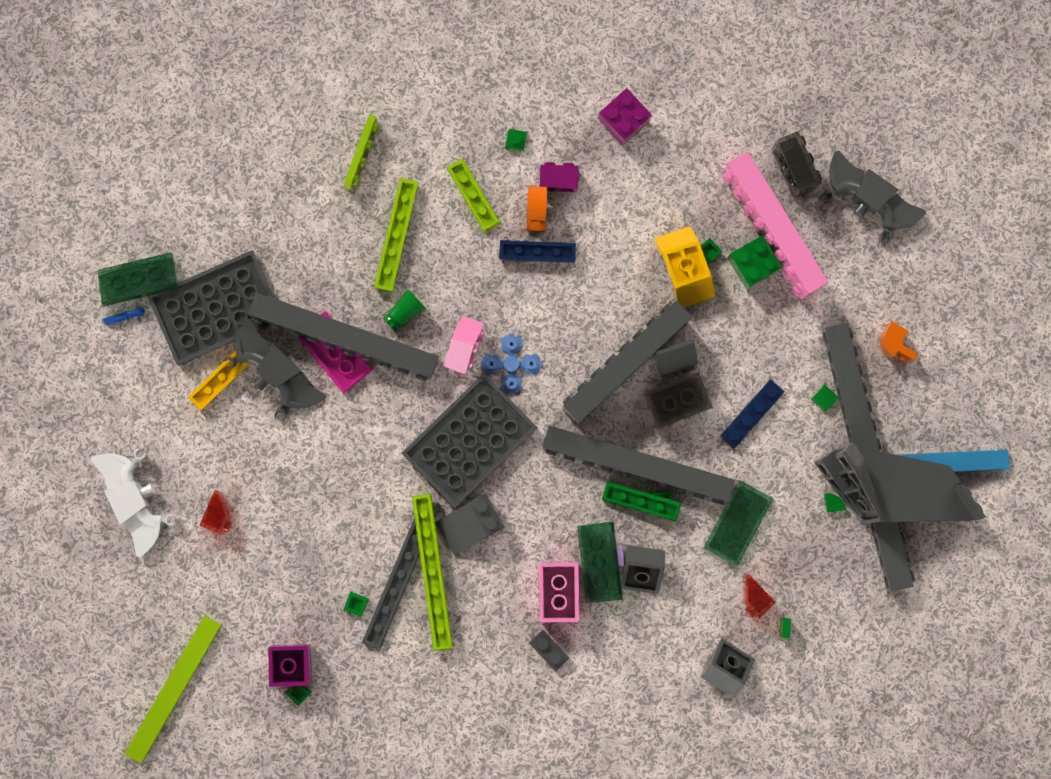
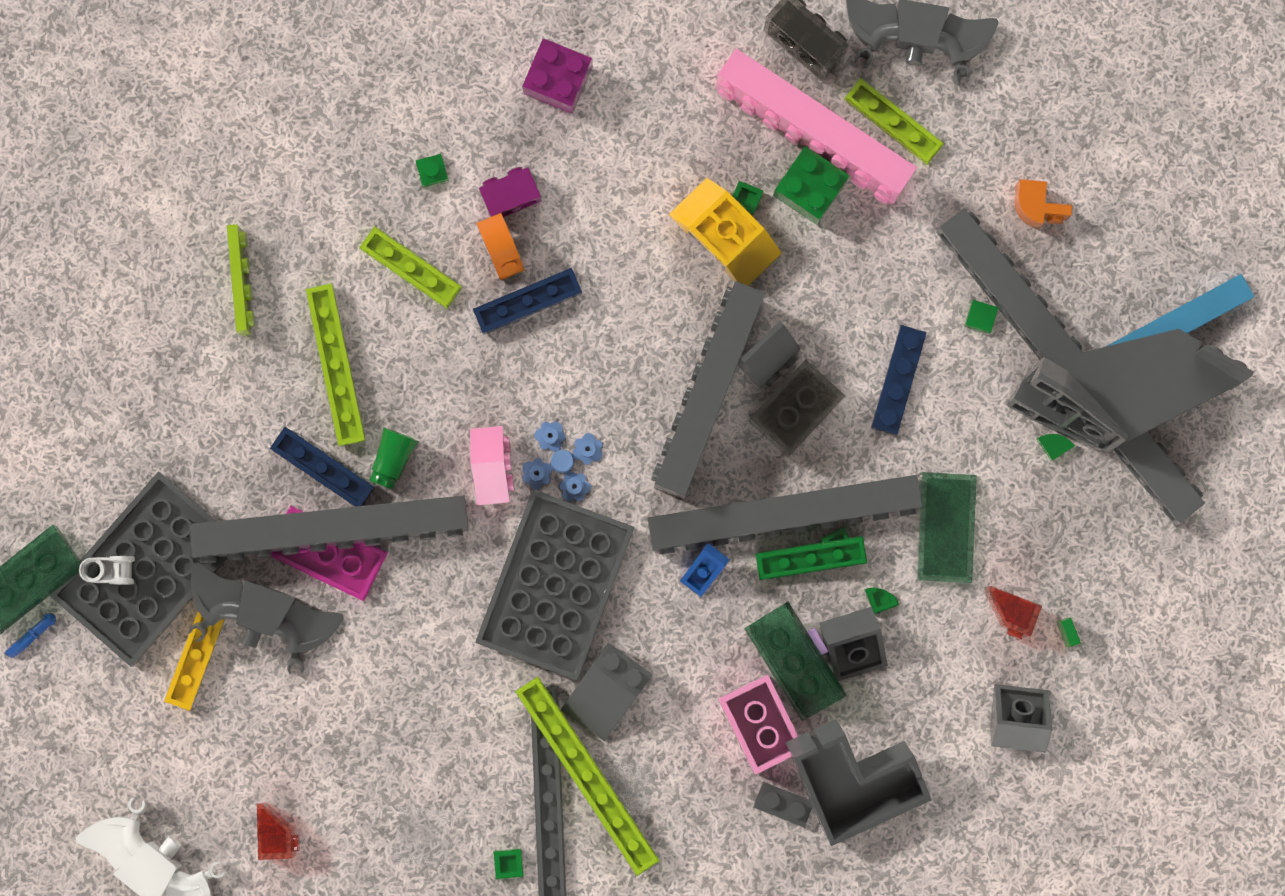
camera: 25 degrees left, 0 degrees up
none -> white piece [79,556,135,585]
none -> dark blue plate [269,427,375,507]
none -> blue slope [680,543,730,597]
none -> dark grey piece [785,720,932,846]
none -> lime tile [844,78,944,165]
none -> green tile [864,587,900,614]

